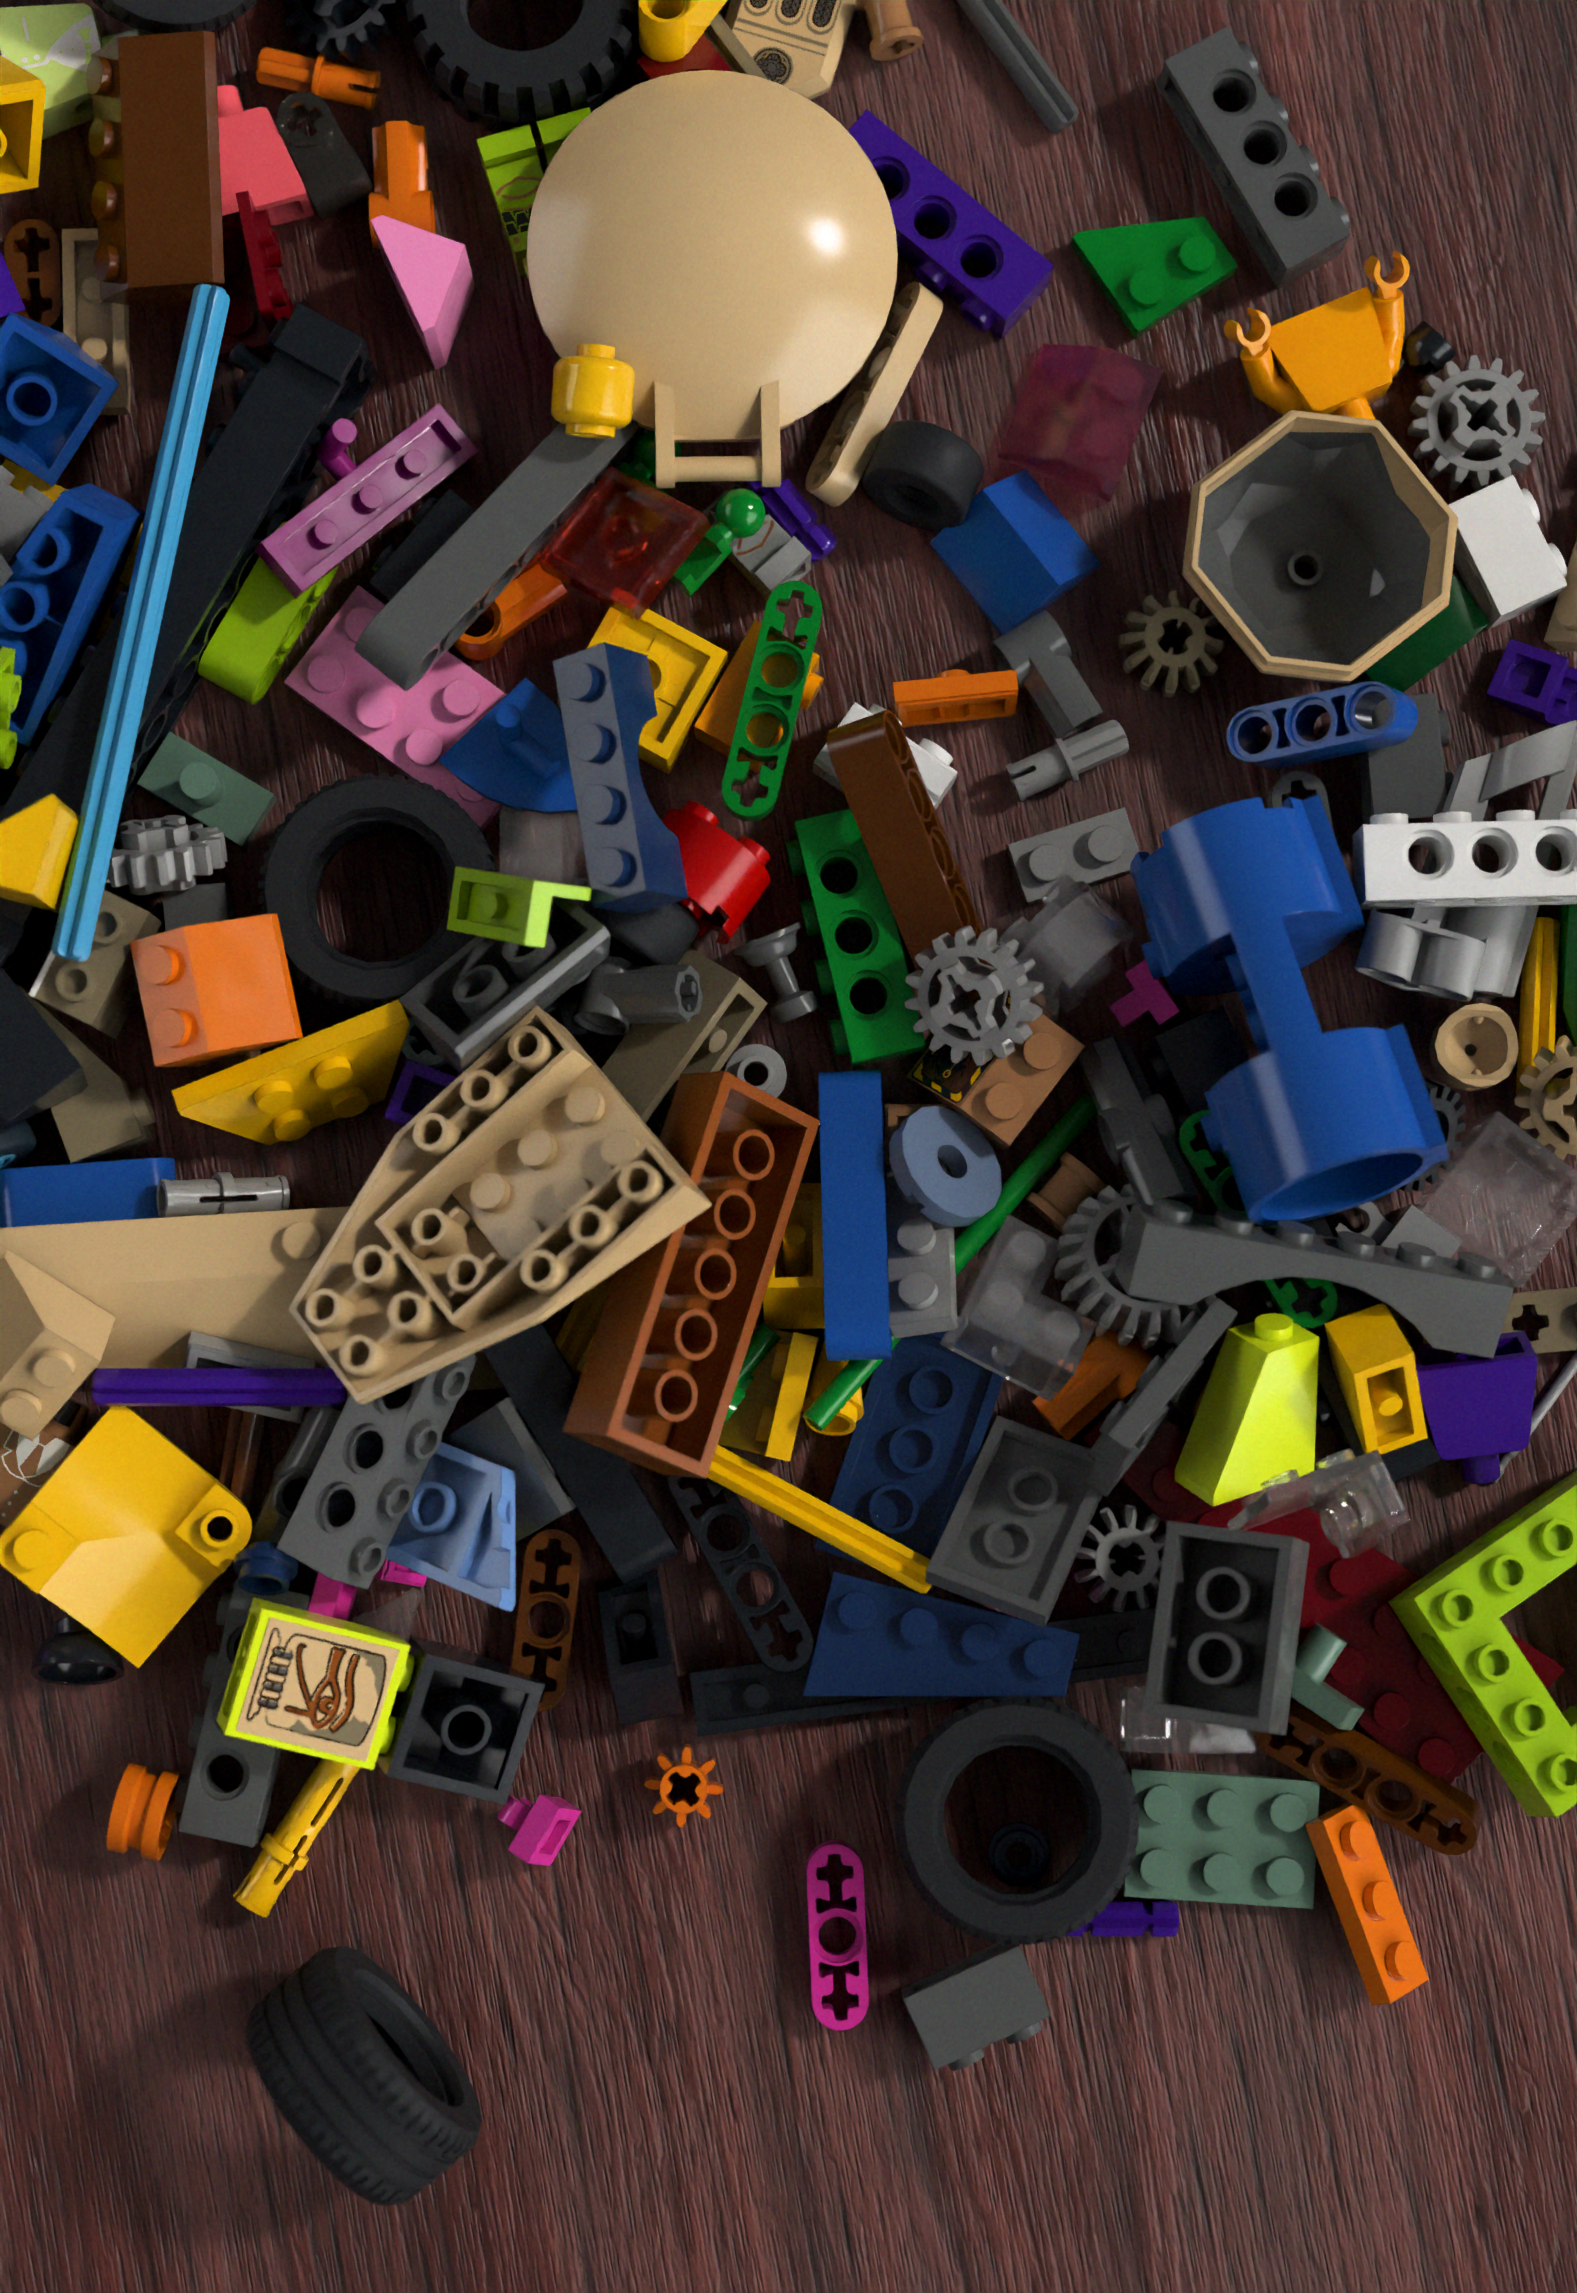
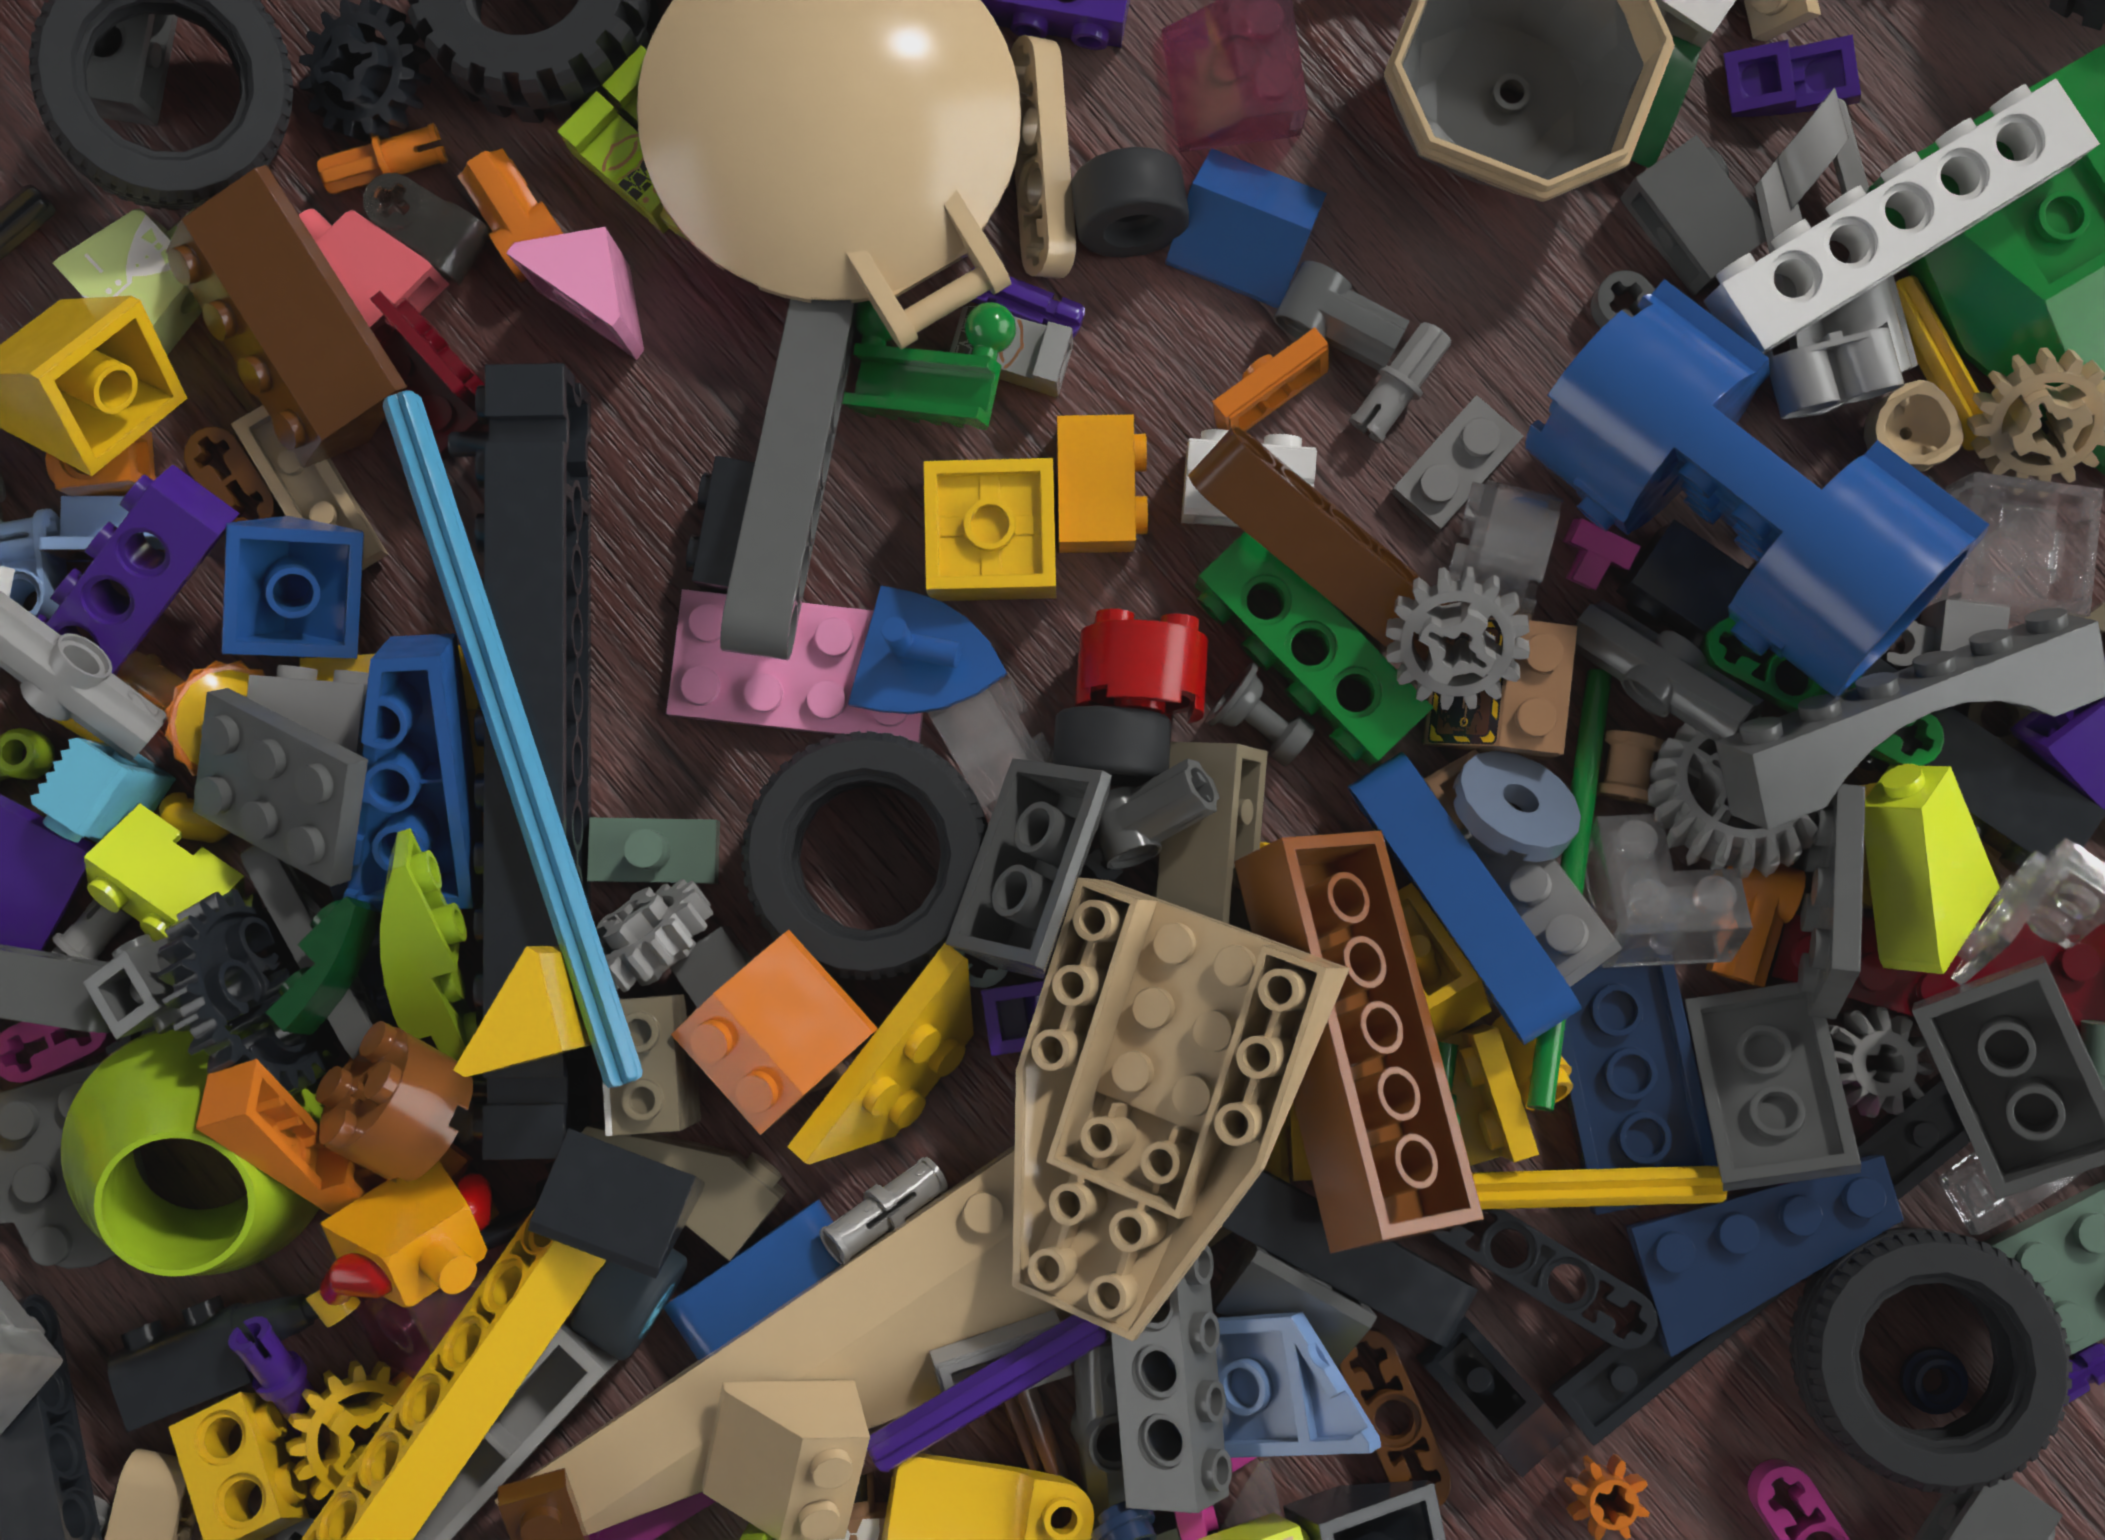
camera: 20 degrees left, 0 degrees up
lime beam [198,521,339,705] -> none
magenta plate [255,403,479,599] -> none
lime panel [447,866,592,948] -> none
orange piece [454,553,568,660] -> none
clear red tile [537,466,711,621] -> none
yellow head [551,344,635,439] -> none
dark blue arch [553,642,689,914] -> none
green beam [722,581,822,822] -> none
light grey plate [725,1044,787,1098] -> none
dark tan gear [1118,590,1225,697] -> none
blue beam [1226,681,1418,769] -> none
yellow slope [1325,1302,1427,1459] -> none

